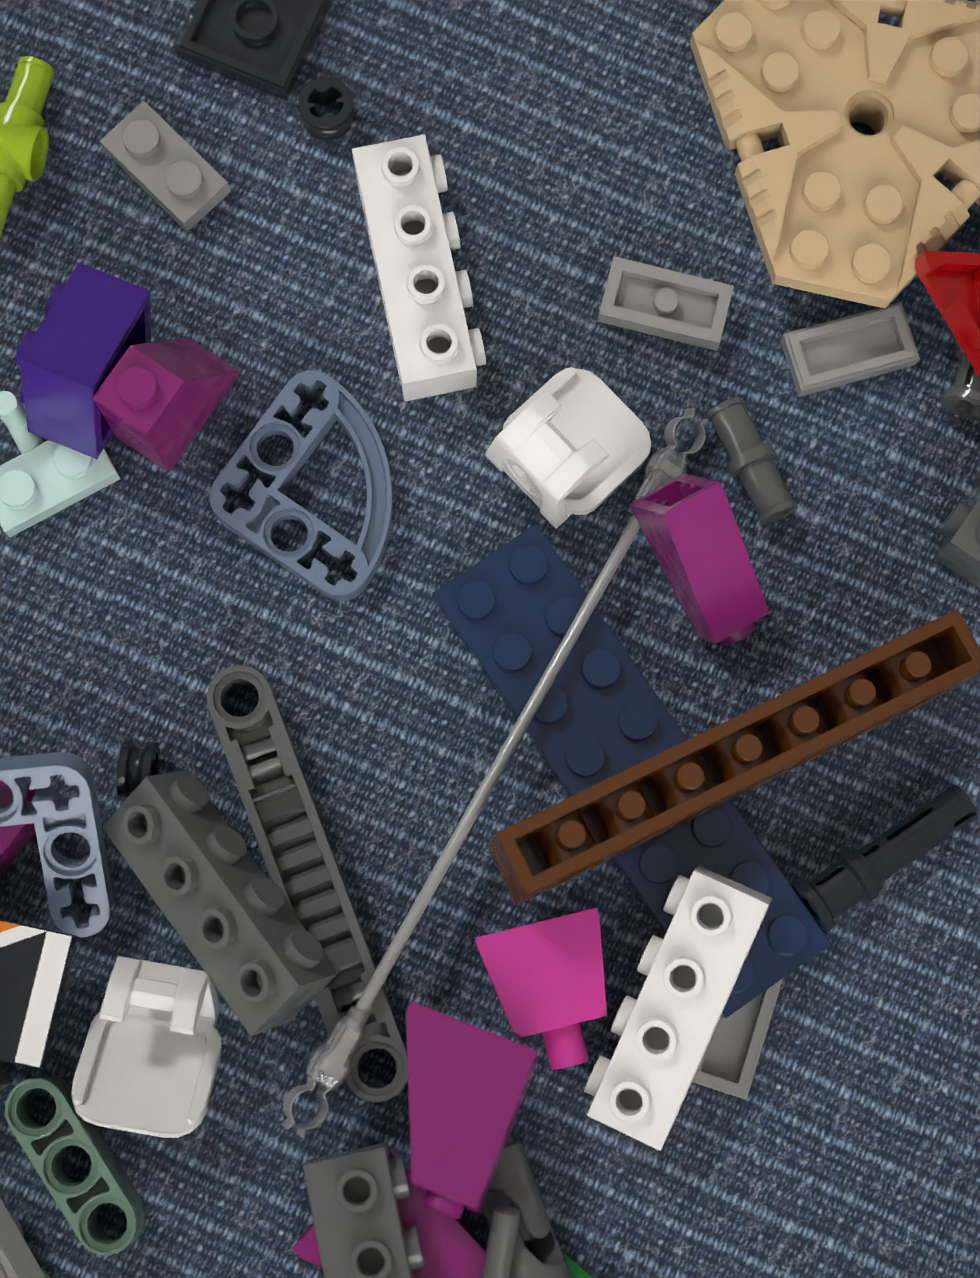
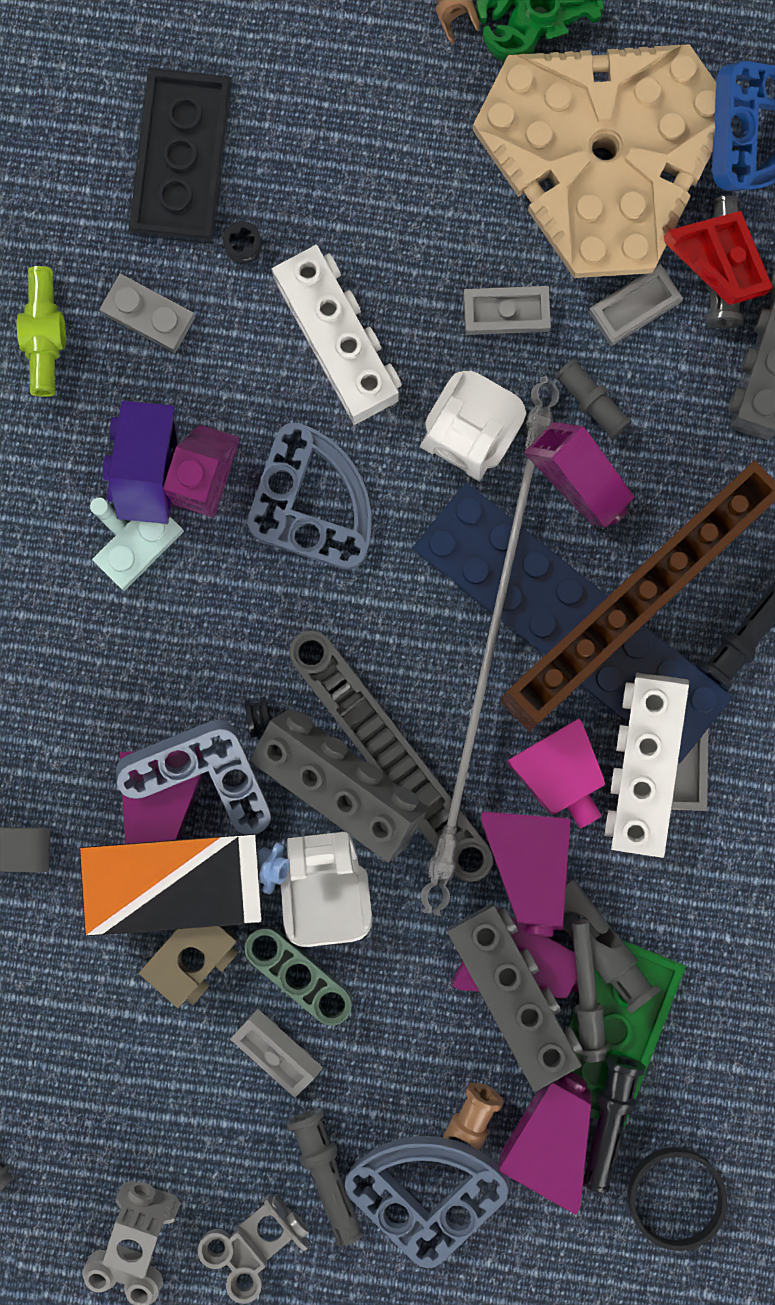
camera: 15 degrees left, 5 degrees up
none -> light blue plate [258,843,289,894]

